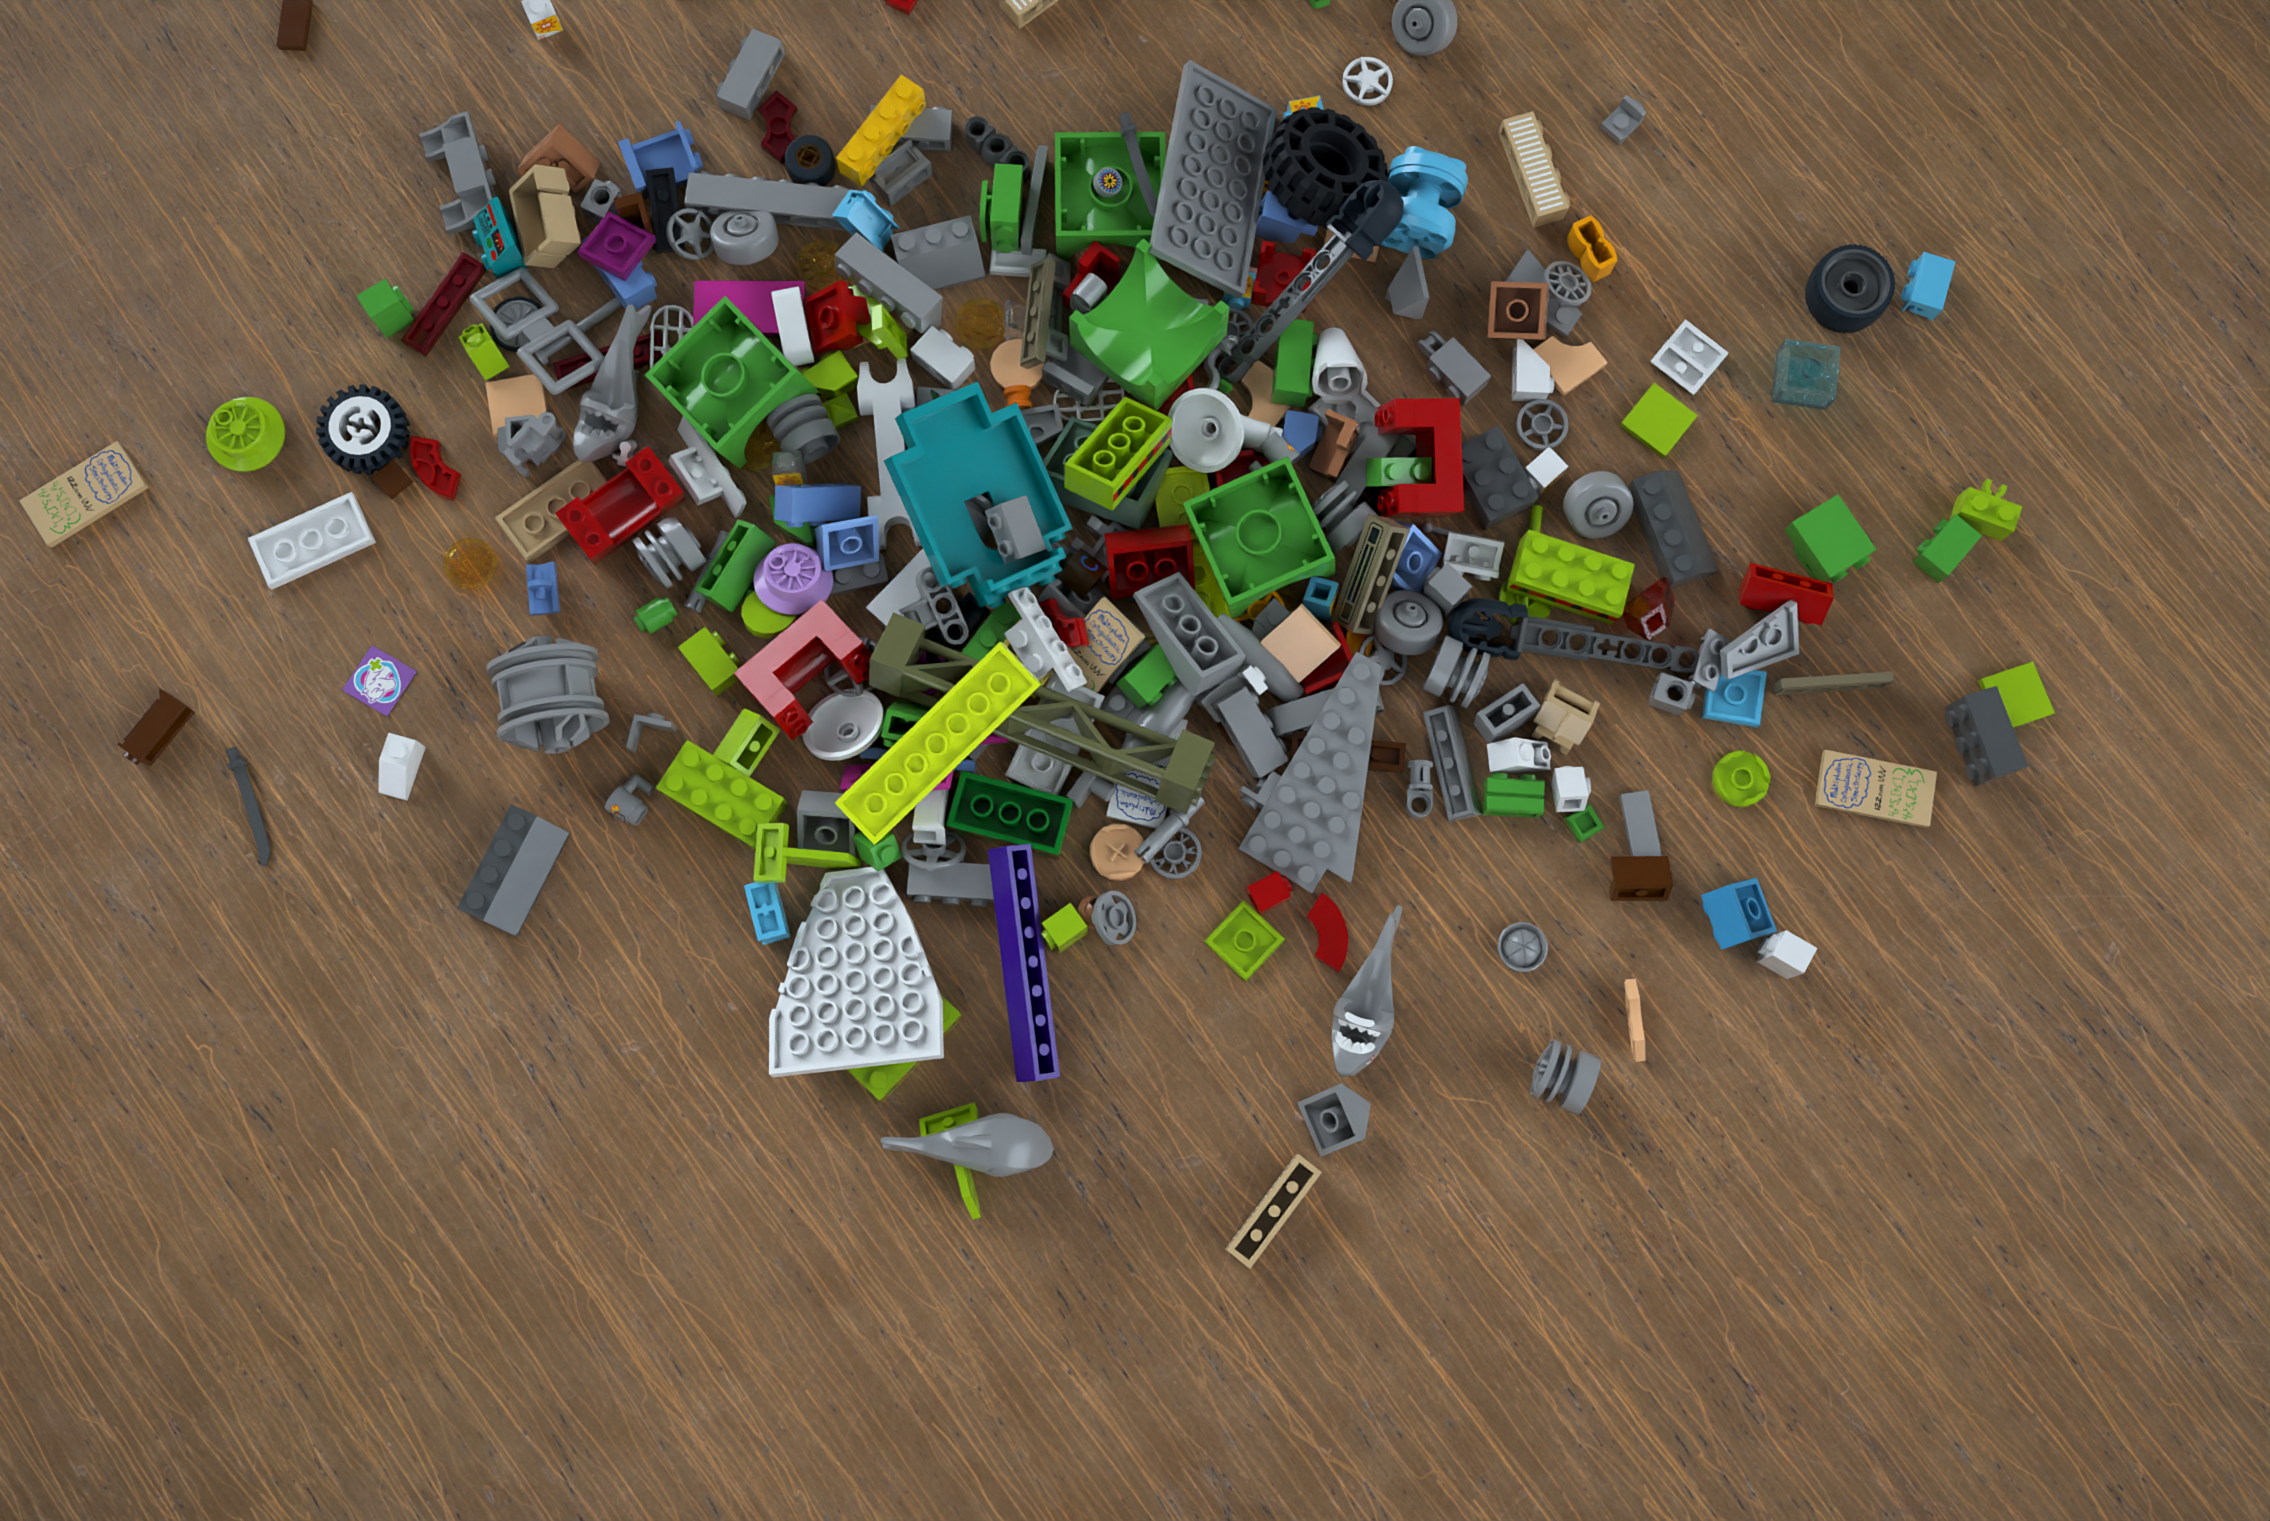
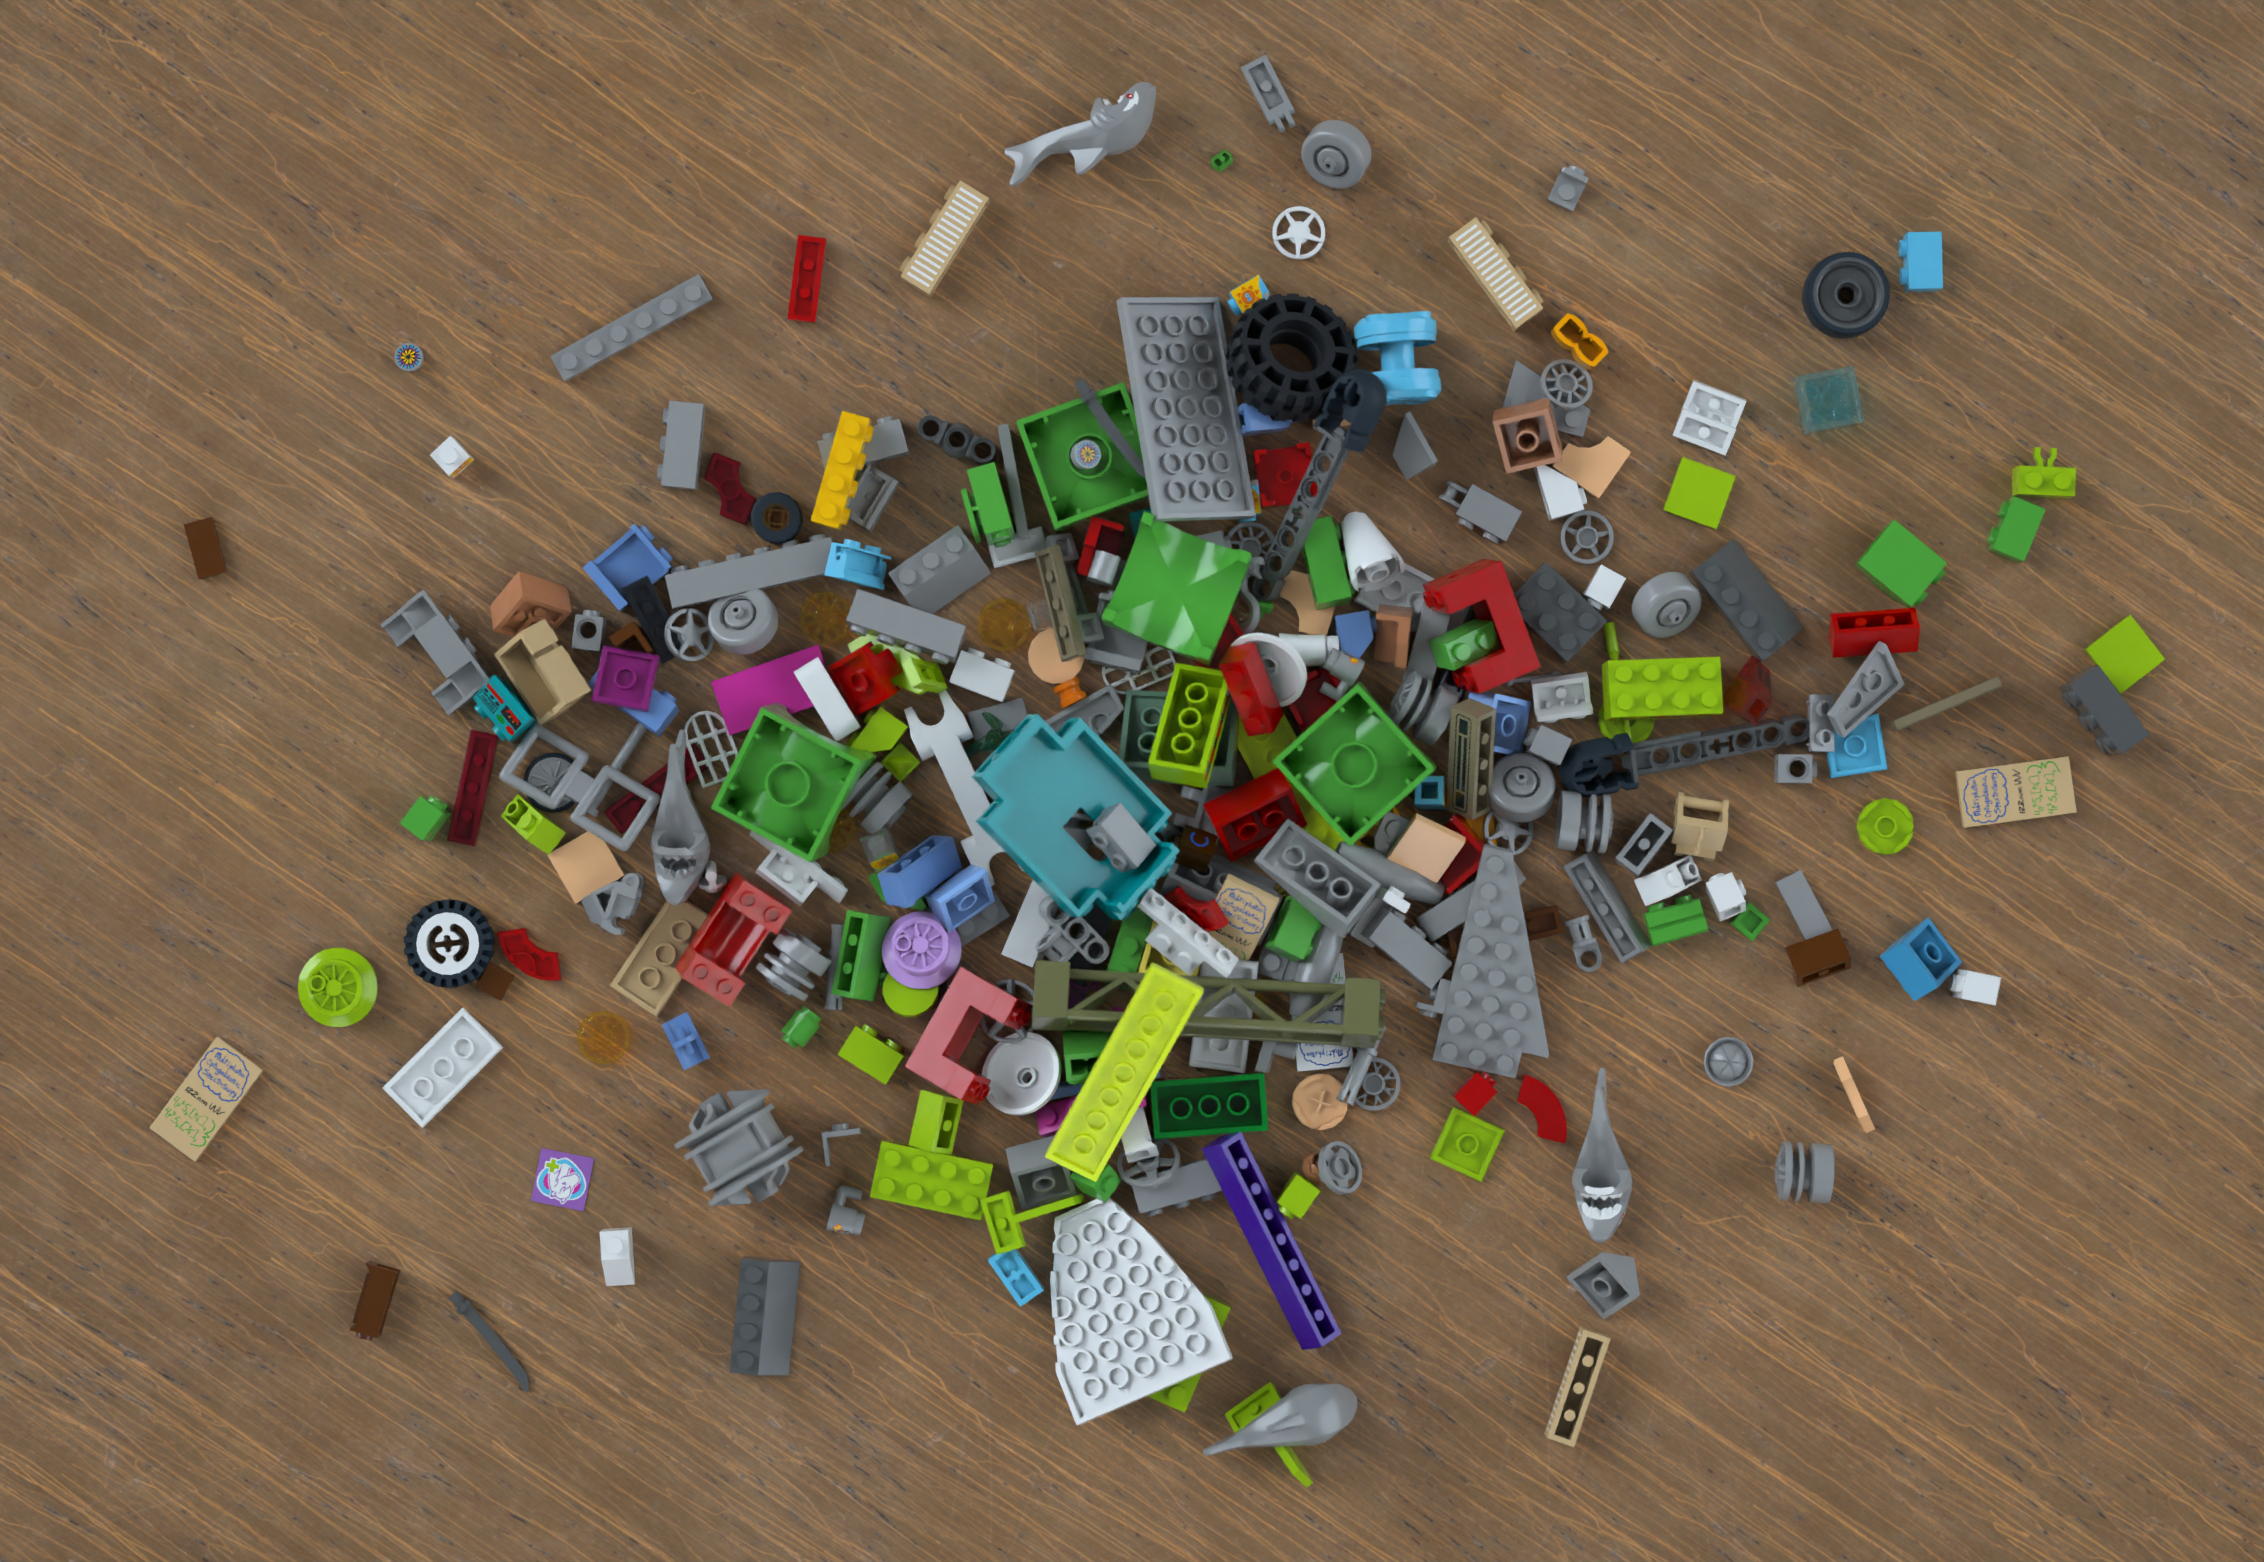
camera: 15 degrees left, 10 degrees up
none -> red brick [1219,642,1284,736]

